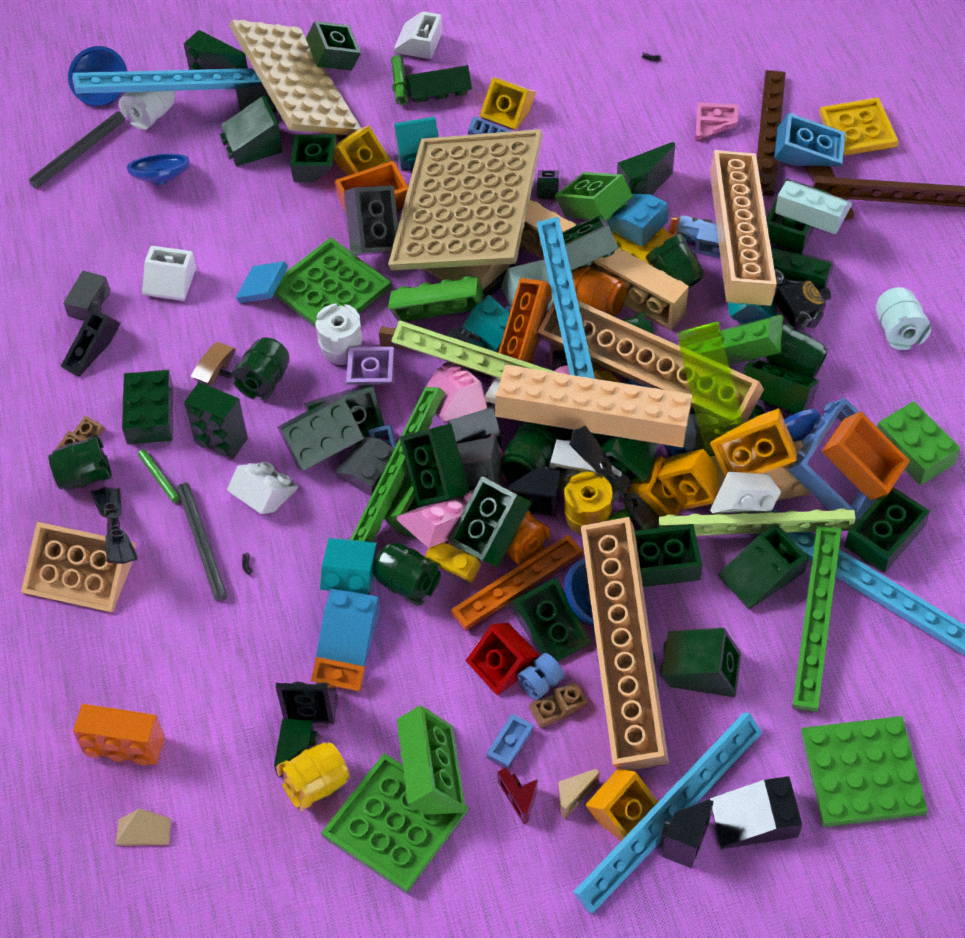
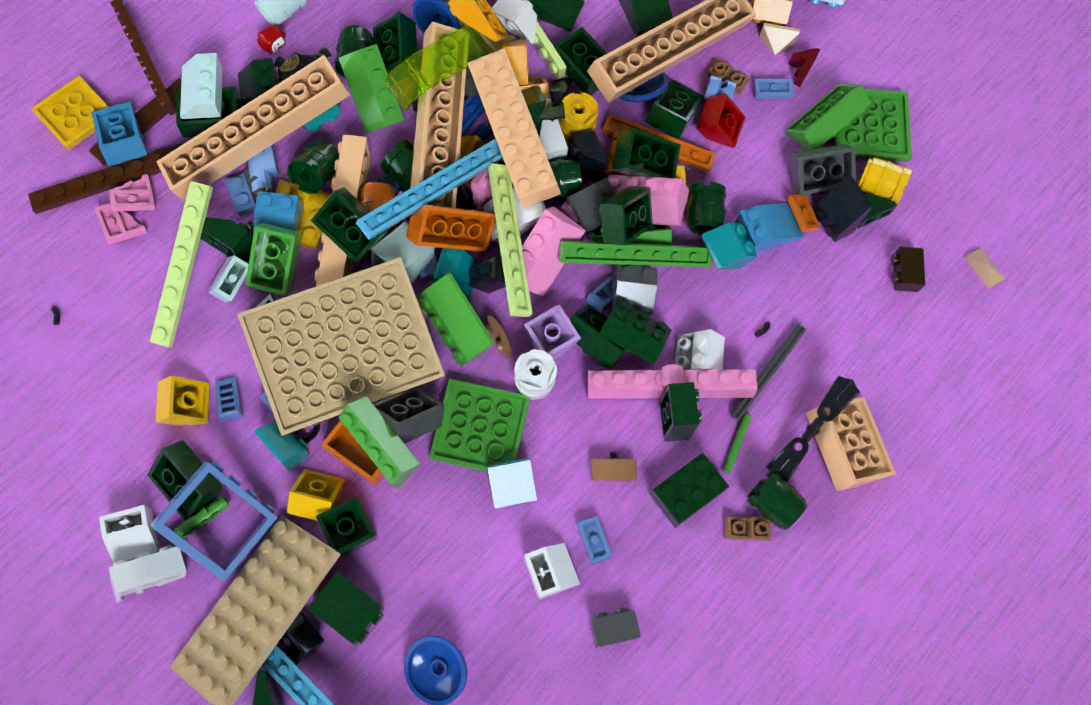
camera: 130 degrees left, 15 degrees up
black slope [60,308,121,377] -> none
orange piece [73,703,165,766] -> none
dark green piece [231,337,290,400] -> none
dark green brick [306,21,361,70] -> none
none -> bright pink wing [109,174,155,212]
none -> white wedge [109,545,187,603]
none -> yellowish green plate [150,181,213,347]
none -> medium blue window [150,461,278,581]
none -> light aqua brick [207,255,249,302]
none -> medium blue plate [225,173,256,216]
none -> red head [256,24,286,53]
none -> bright green slope [338,397,420,490]
none -> medium blue plate [576,516,612,565]
none -> bright pink hinge [588,364,757,399]
none -> dark grey brick [790,144,856,195]
none -> dark brown brick [891,246,925,292]

